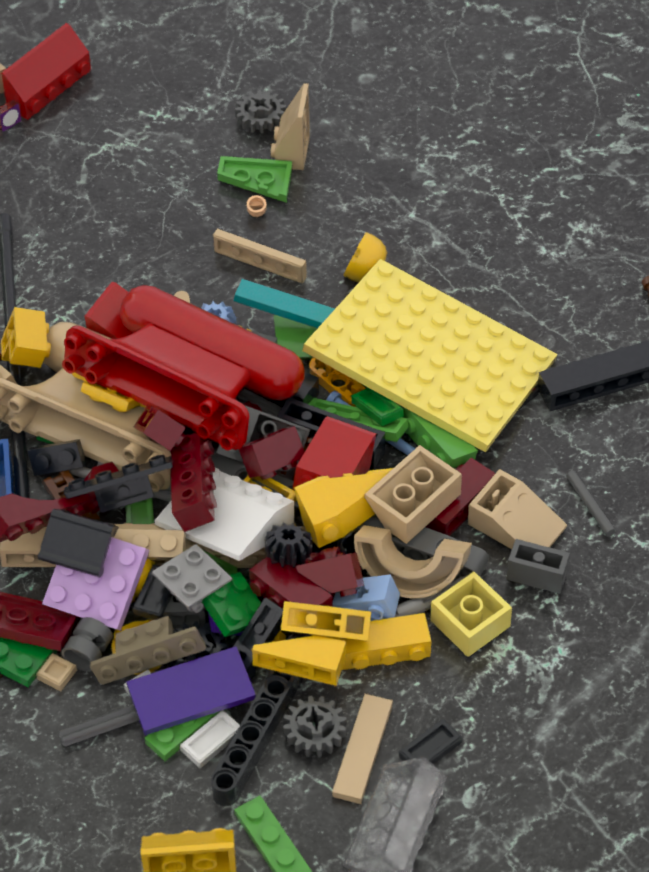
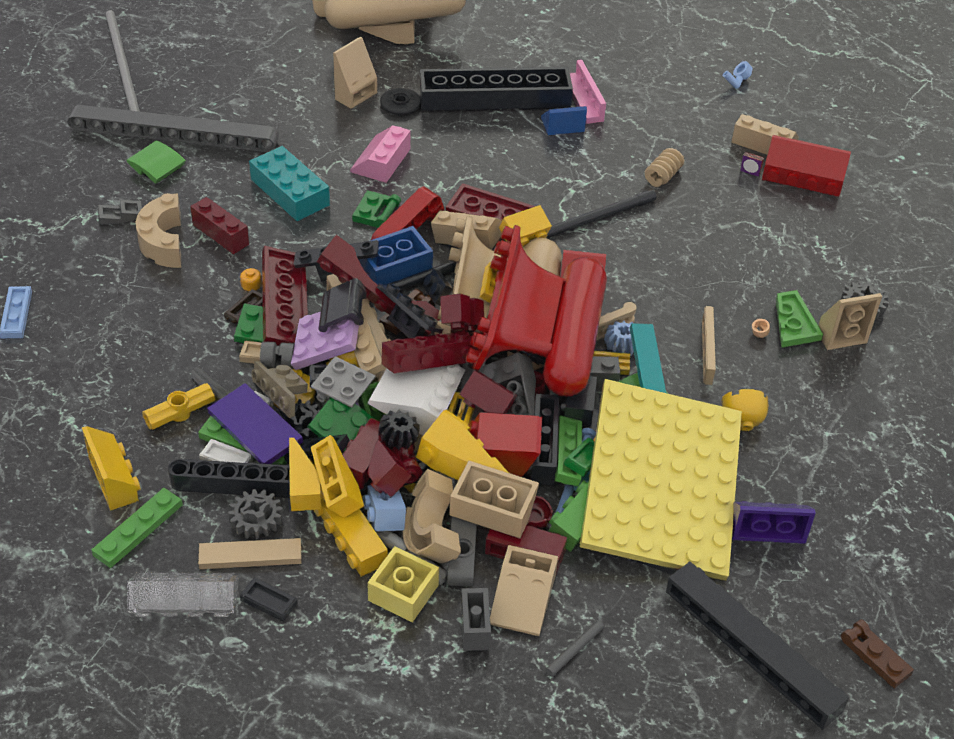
camera: 65 degrees right, 5 degrees down
none -> yellow piece [142,383,215,430]
none -> dark purple slope [732,501,816,544]

